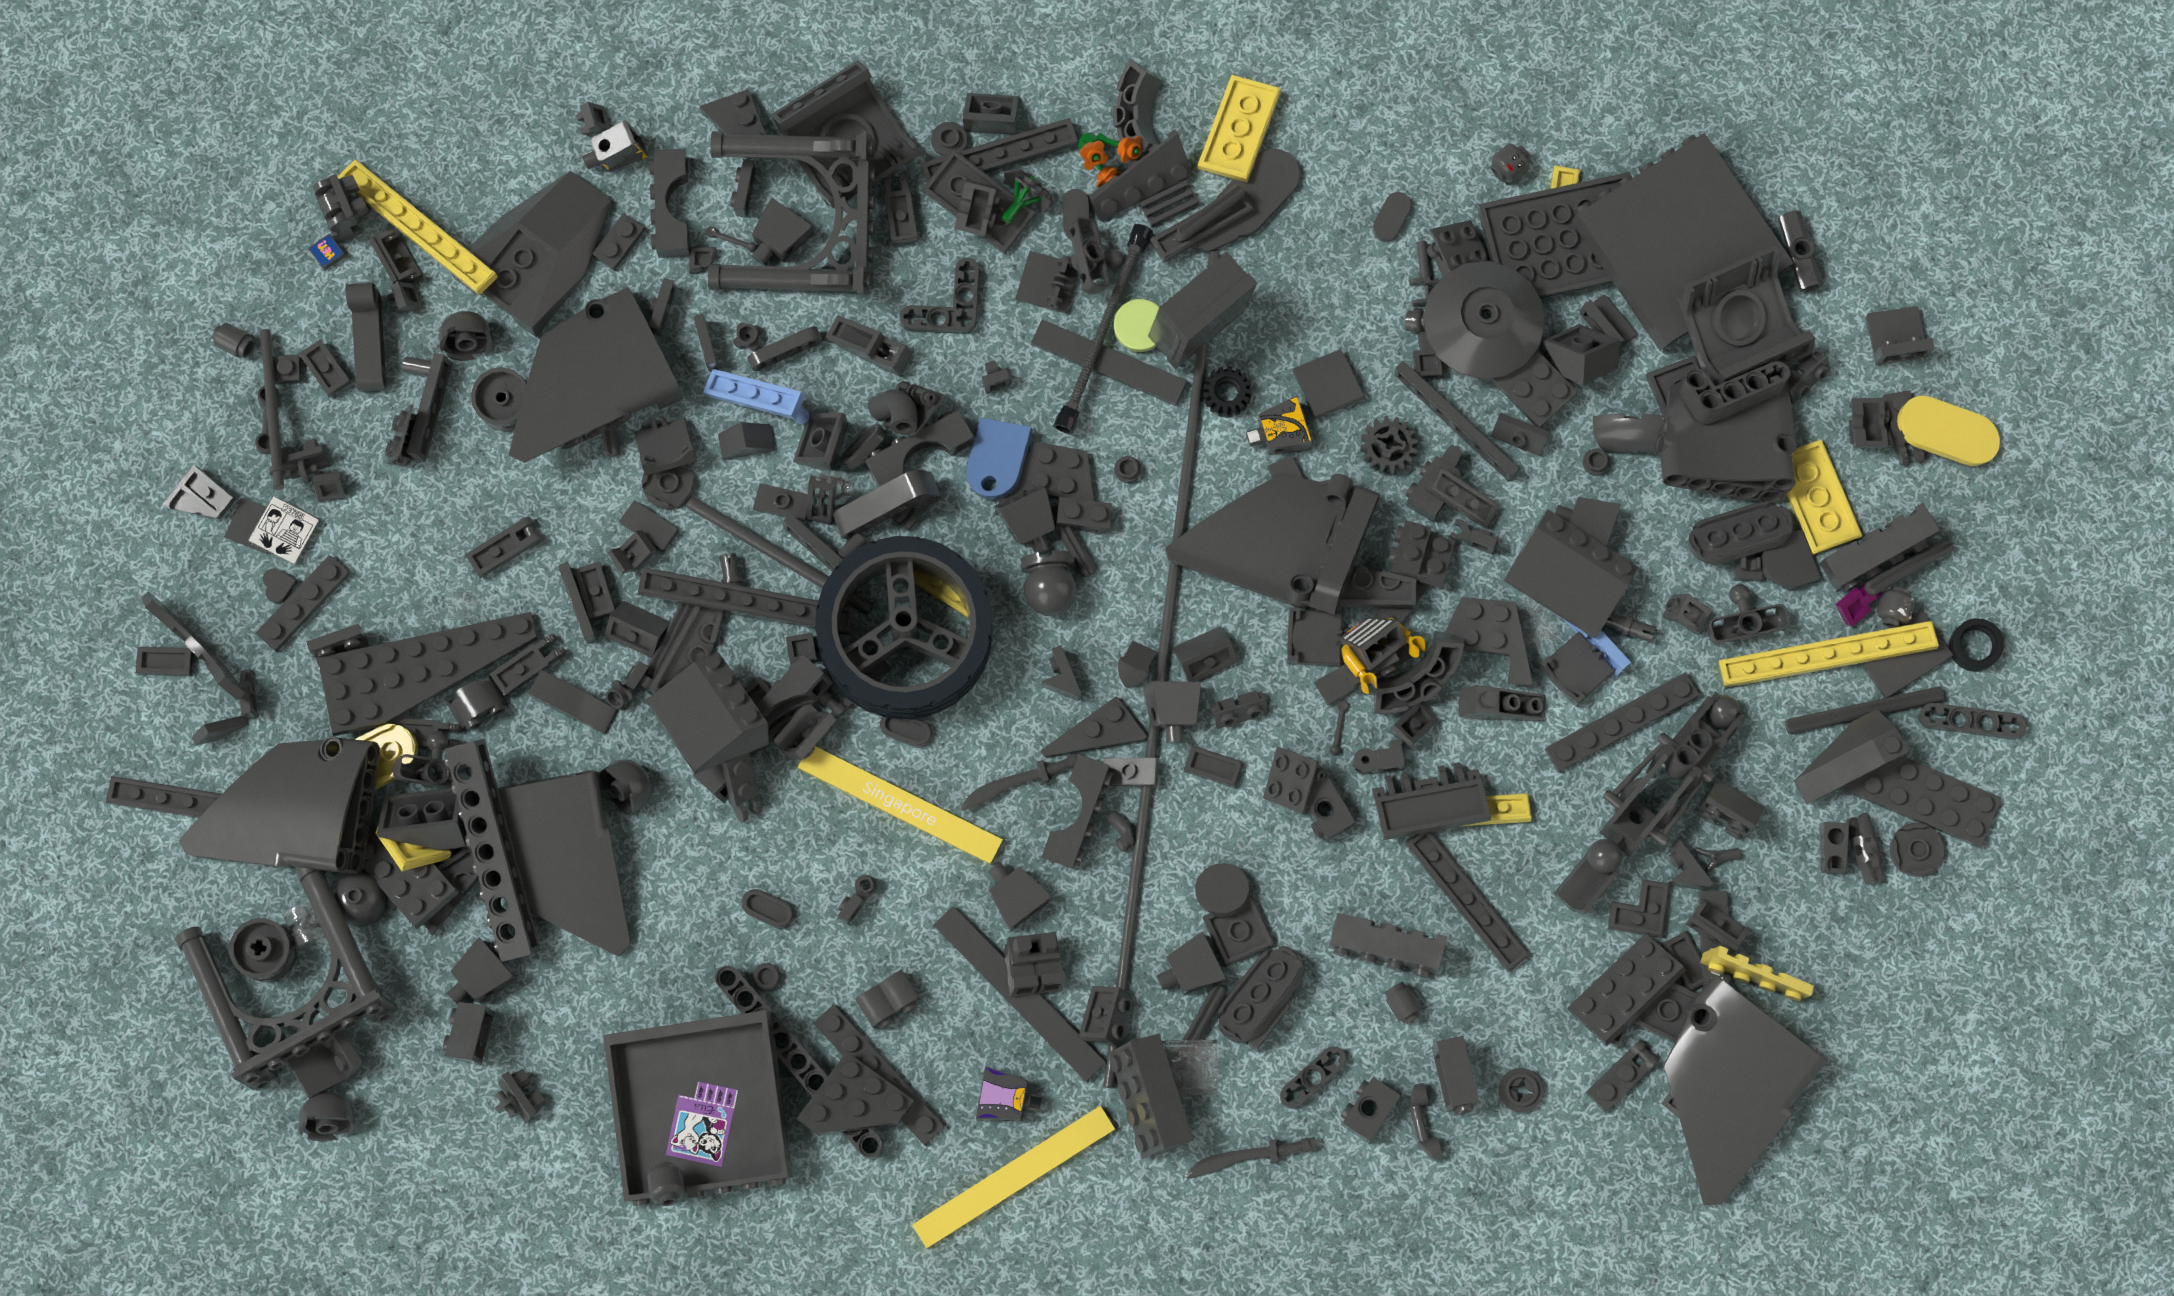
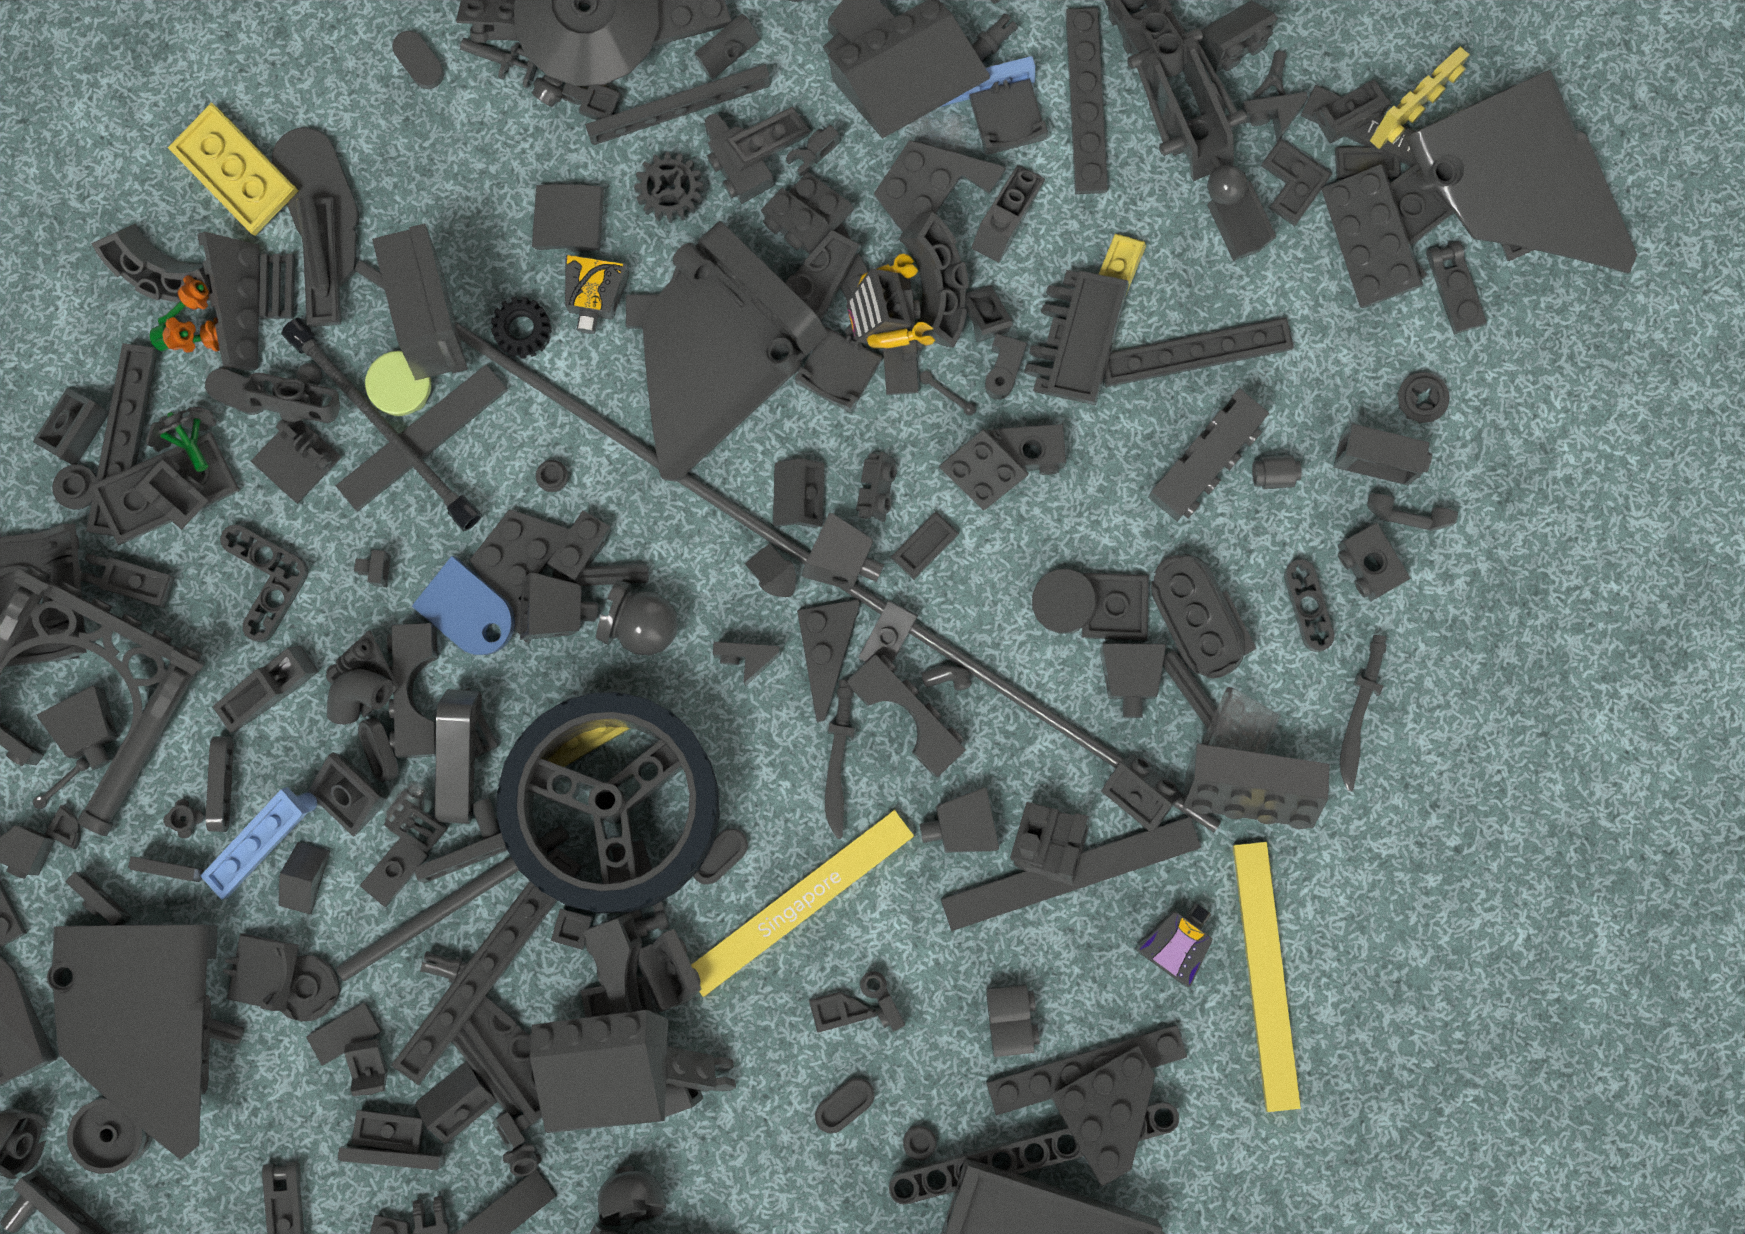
camera: 65 degrees left, 5 degrees up
none -> dark grey tile [809,991,877,1033]

